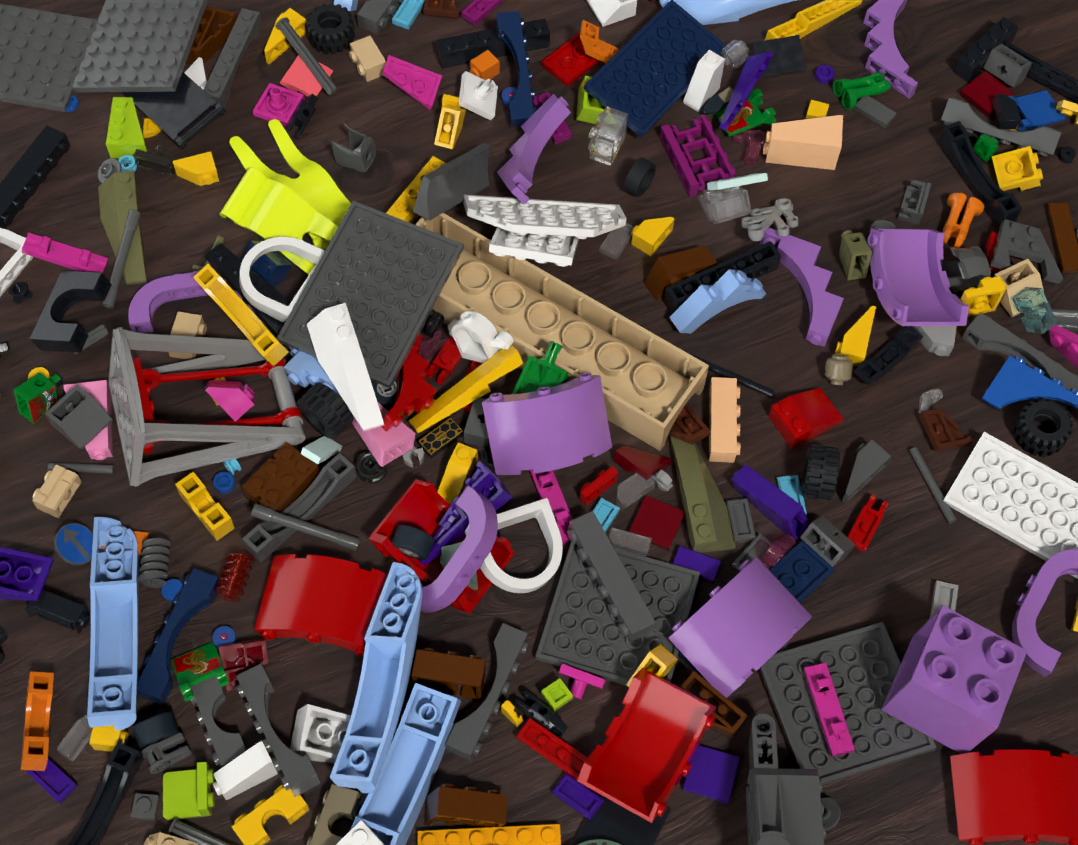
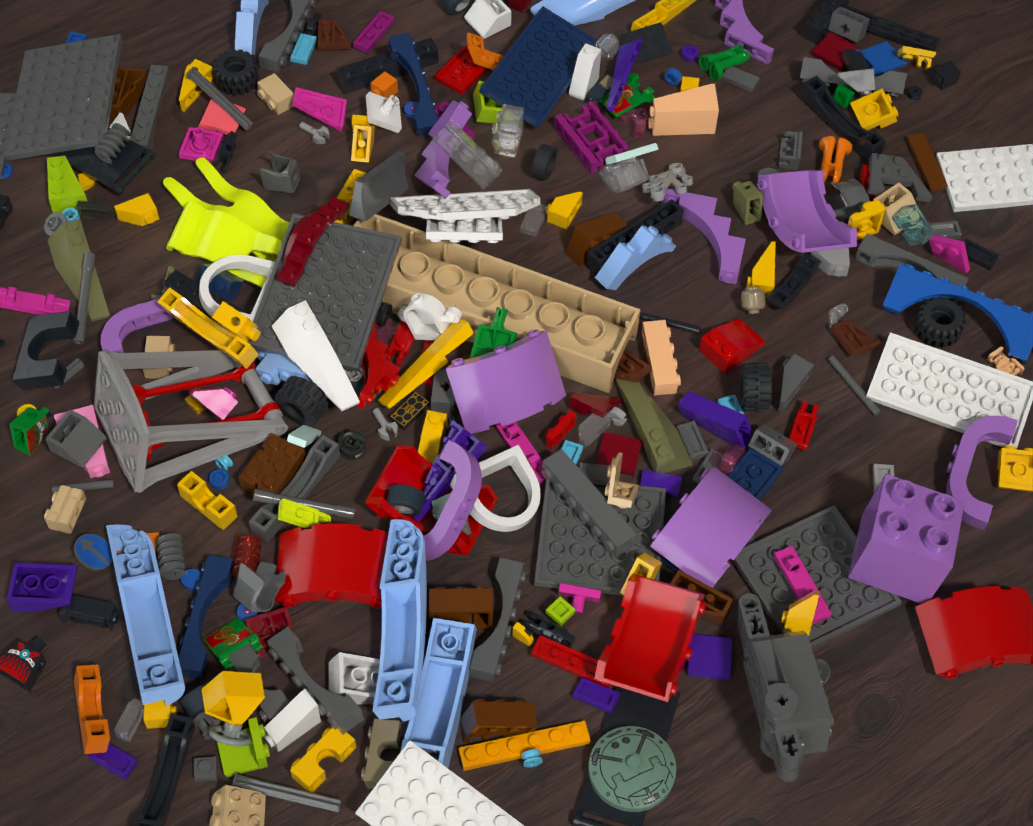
camera: 10 degrees left, 5 degrees down
bright pink slope [352,402,416,467] -> none
none -> dark grey piece [95,123,132,164]
none -> yellow piece [201,671,265,746]
none -> yellow torso [212,301,260,342]
none -> dark grey piece [233,562,286,612]
none -> dark red piece [277,197,349,287]
none -> neon yellow hinge [278,499,331,529]
none -> light grey bar [299,122,330,144]
none -> clear slope [432,119,503,190]
none -> tan bracket [605,453,639,508]
none -> blue tile [664,68,682,85]
none -> yellow slope [781,590,819,636]
none -> flat silver slope [838,68,875,95]

